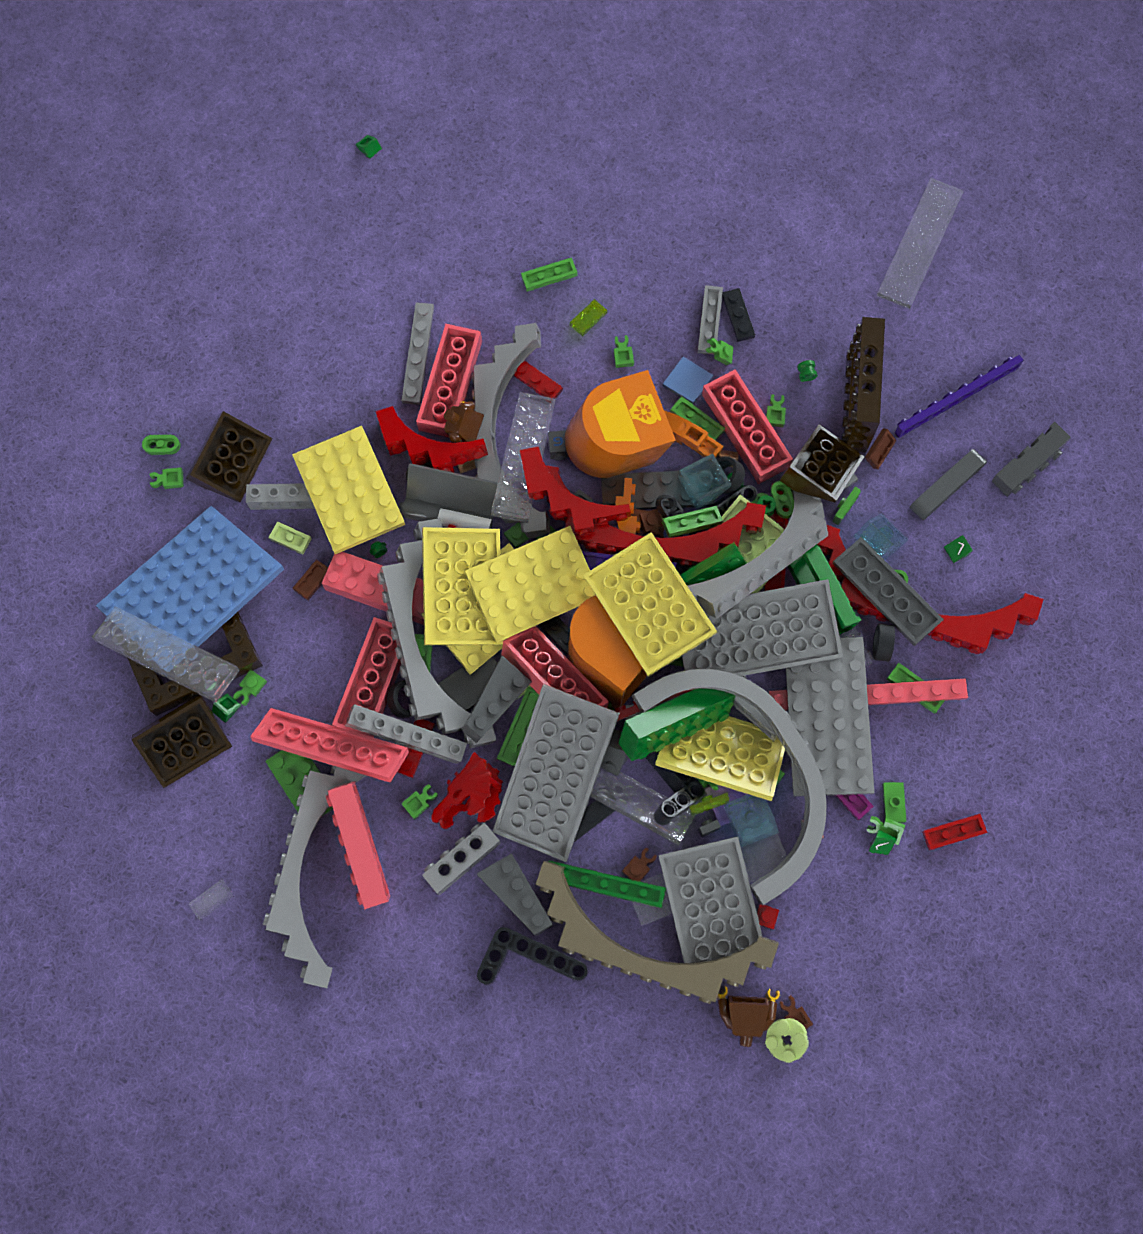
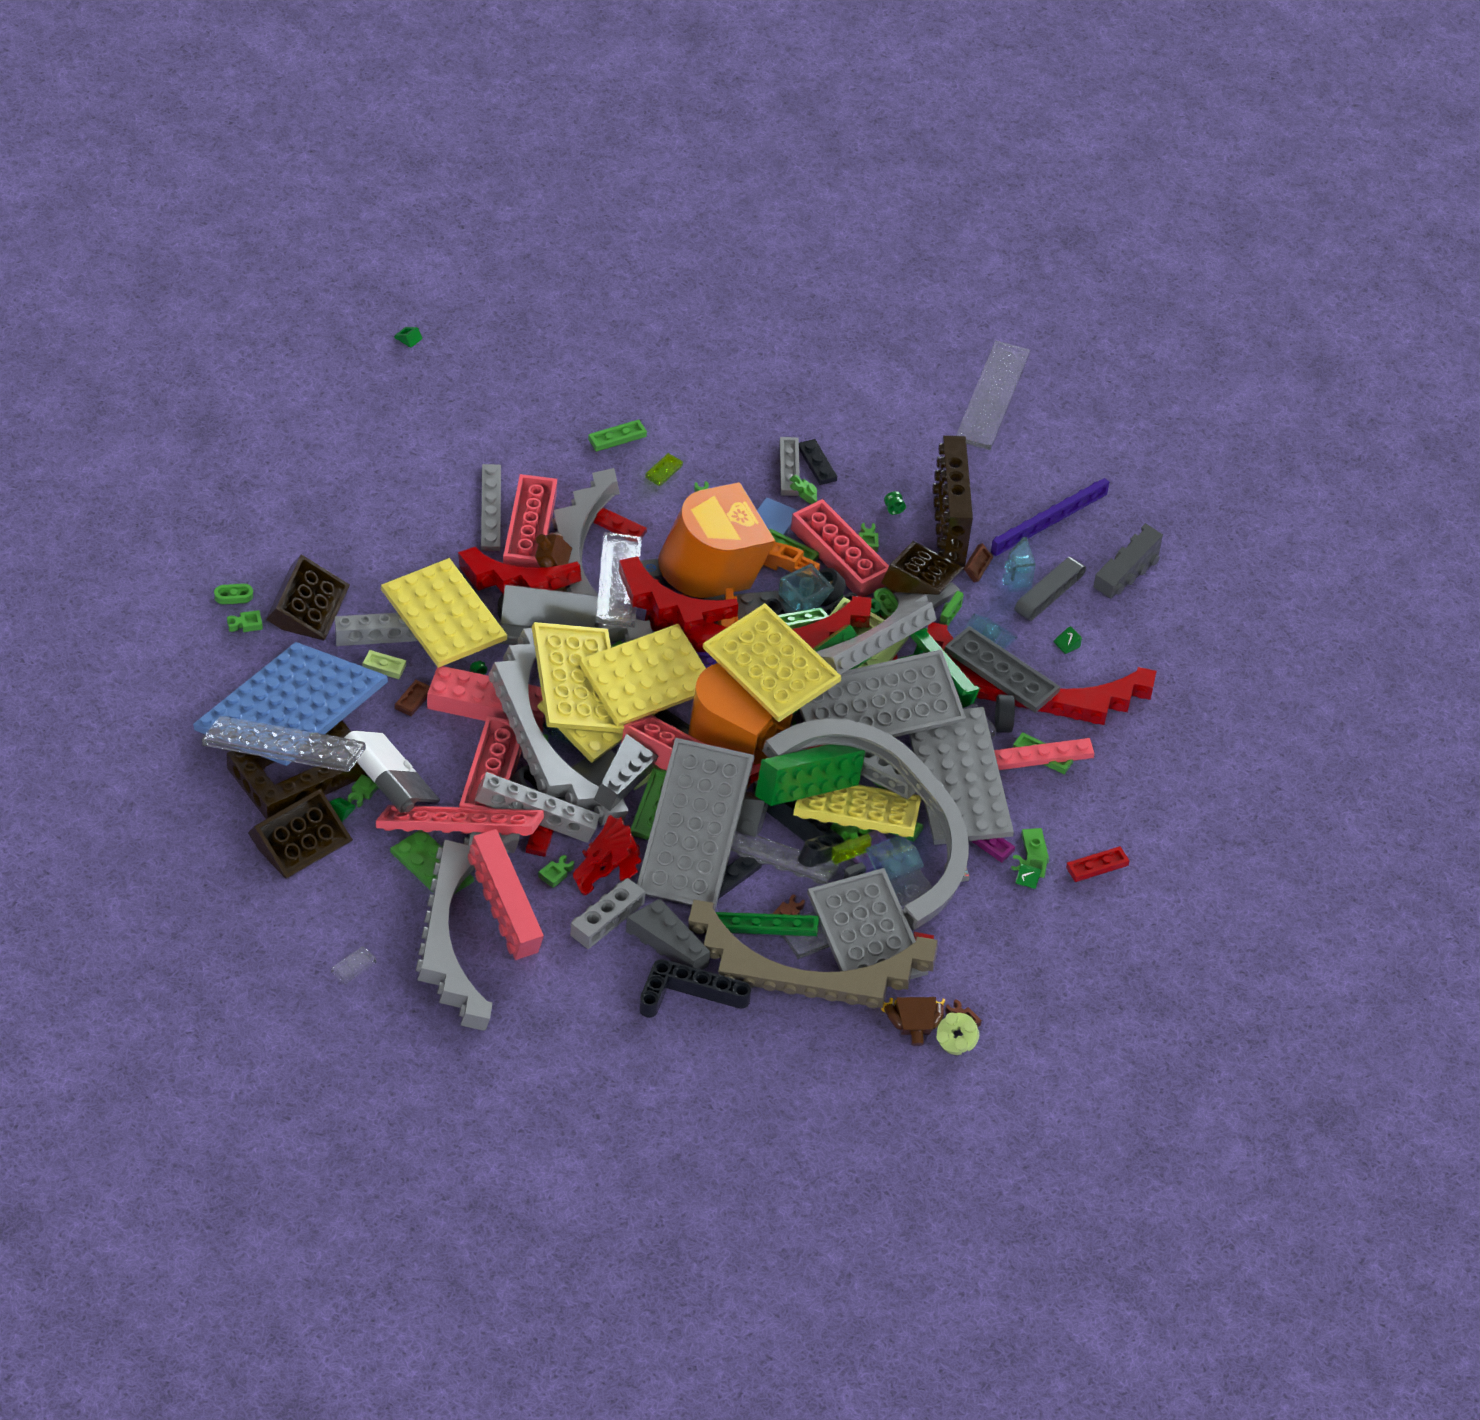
camera: 15 degrees left, 25 degrees down
none -> door [341,731,440,813]
none -> clear light blue slope [1003,537,1036,592]

